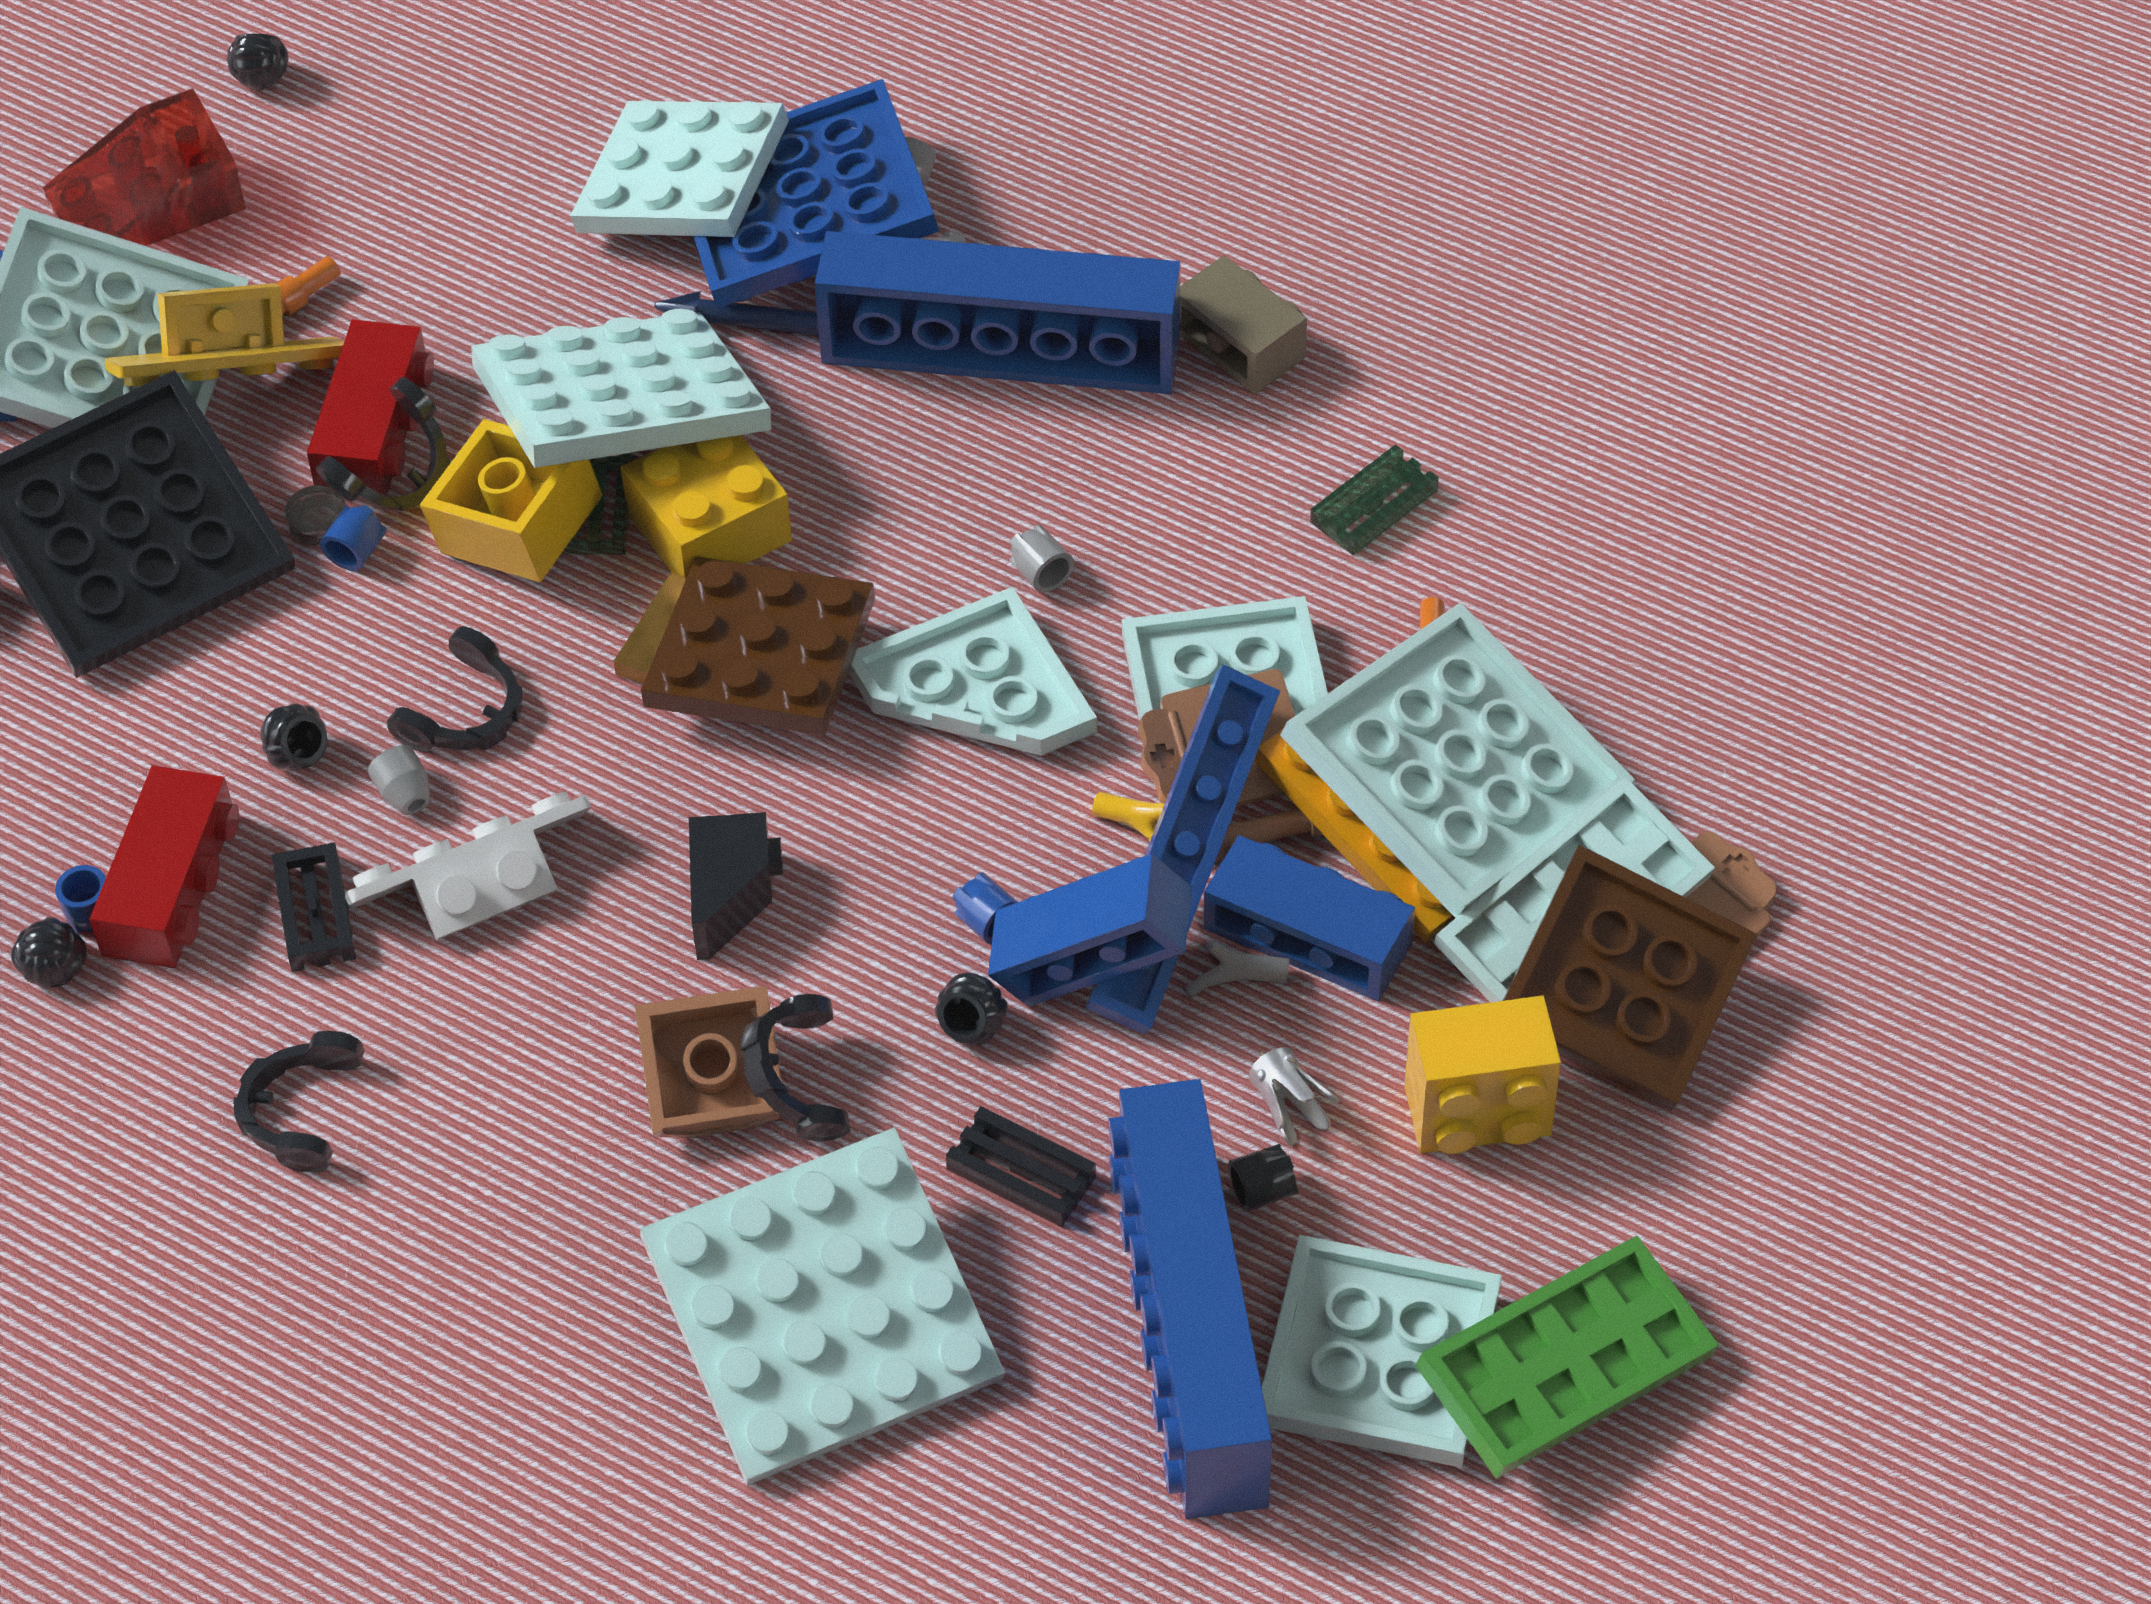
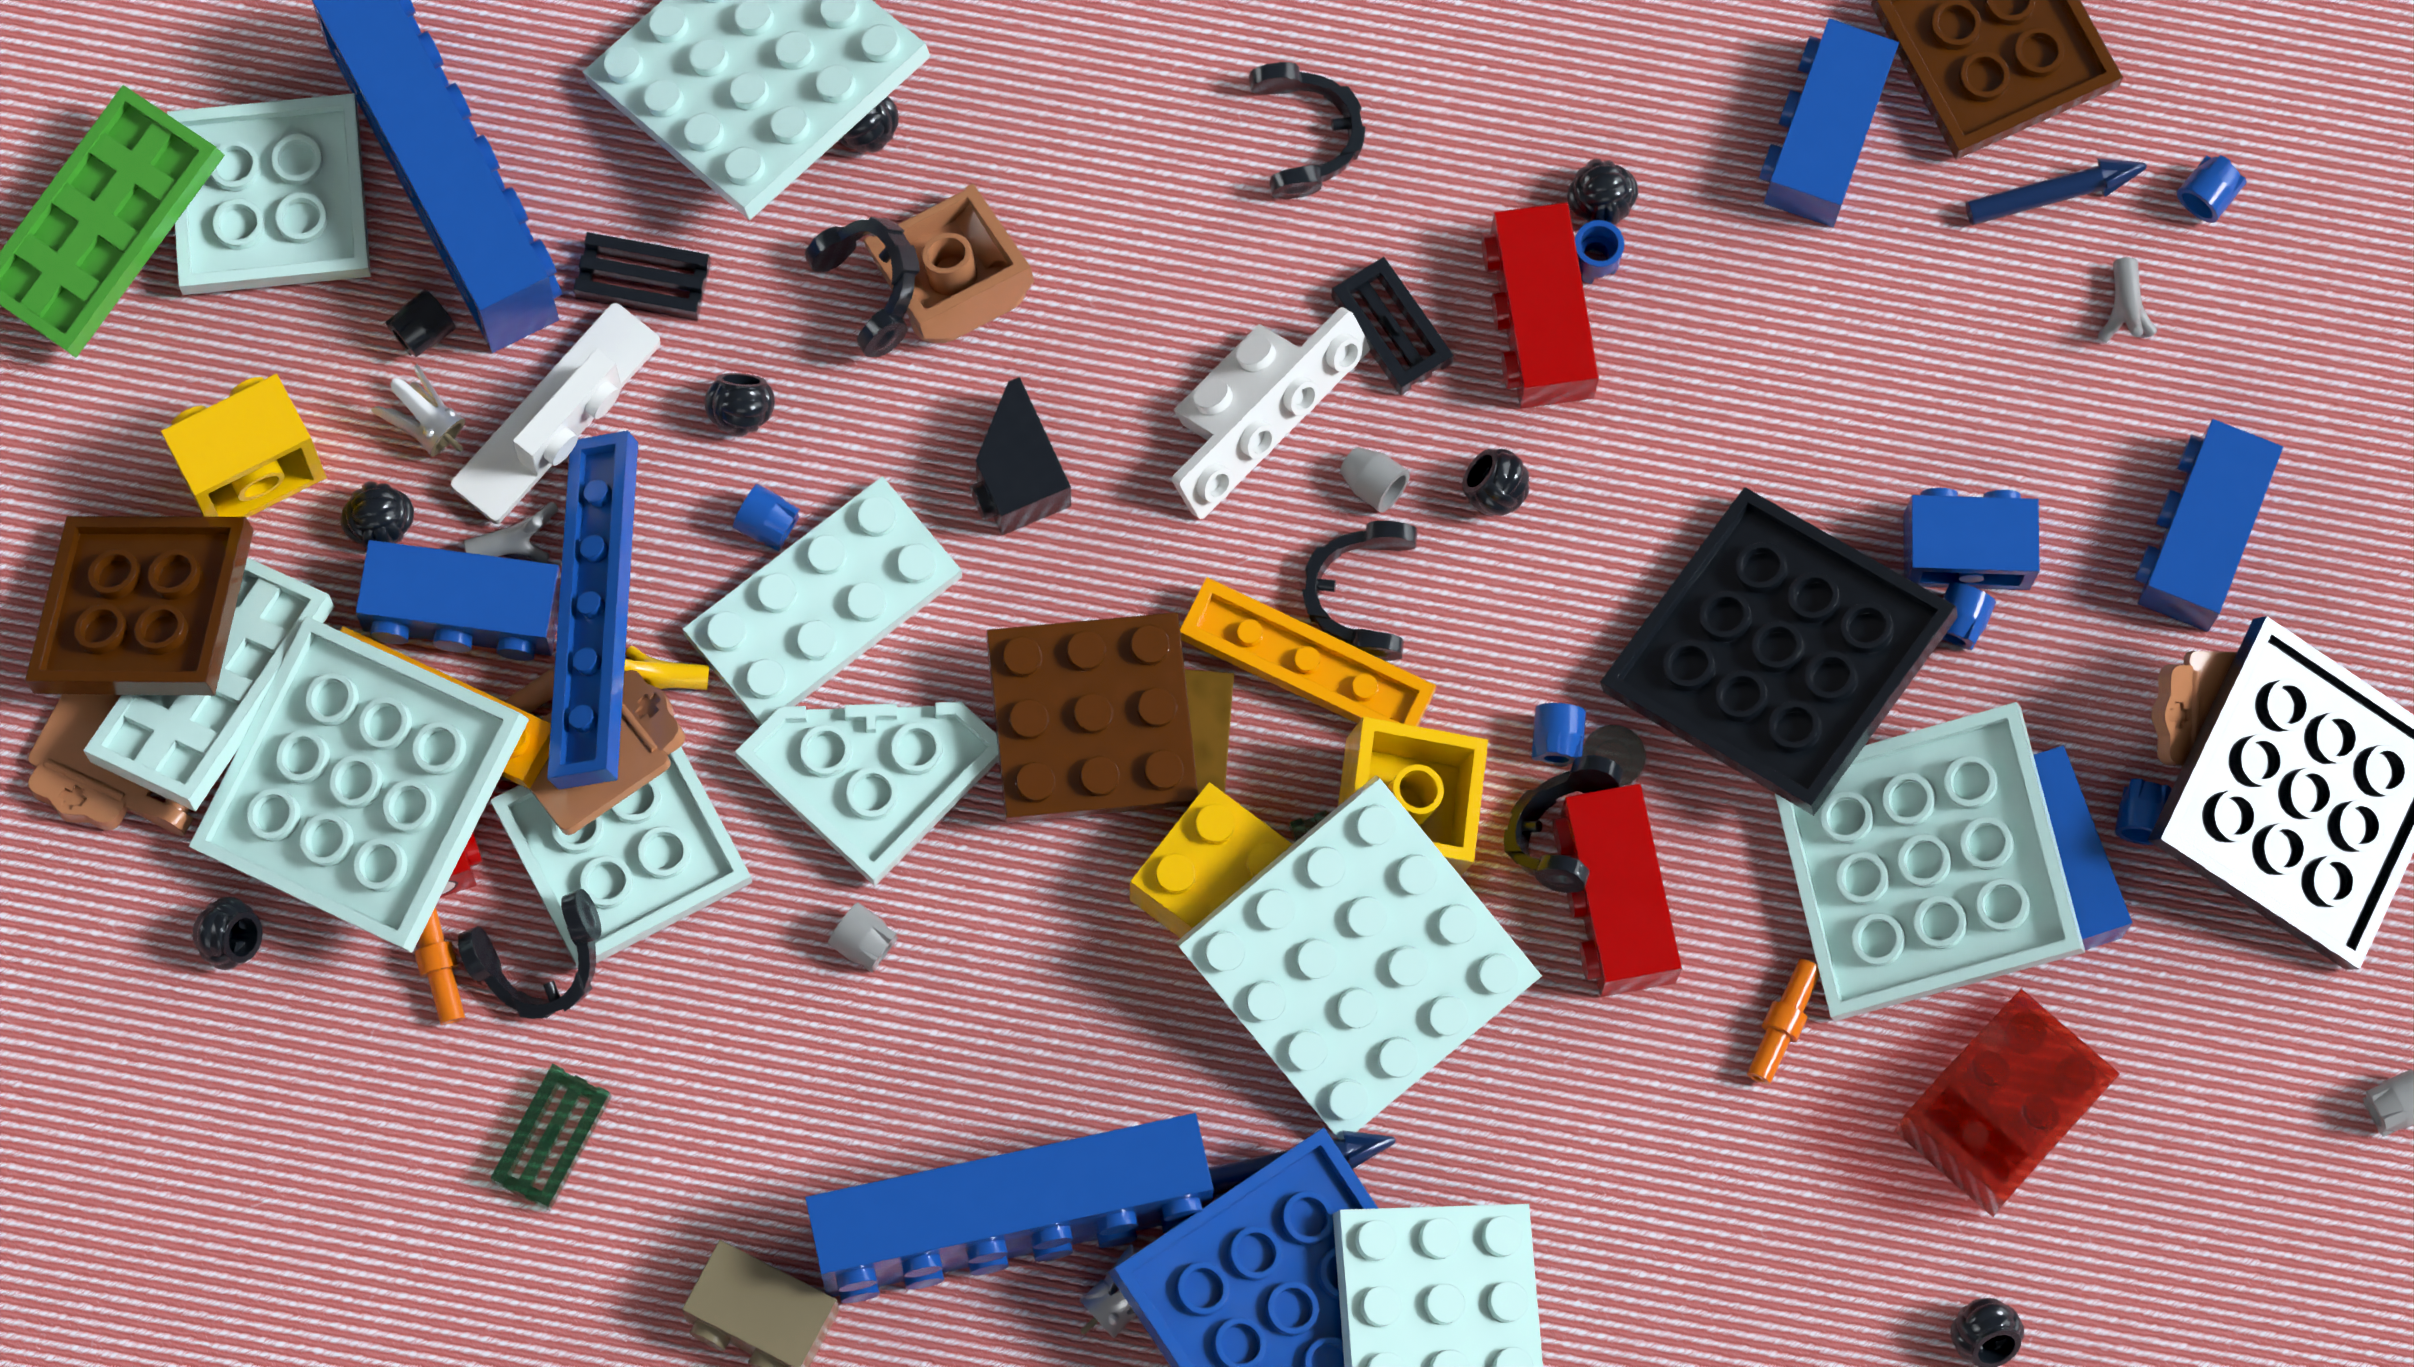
camera: 155 degrees right, 20 degrees up
yellow bracket [105,283,344,386] -> none
blue brick [988,854,1192,1007] -> none
none -> black piece [192,897,263,970]
none -> black piece [341,481,414,548]
none -> white bracket [451,303,660,524]
none -> black piece [458,889,602,1019]
none -> light aqua plate [683,476,962,727]
none -> light orange plate [1180,577,1436,726]

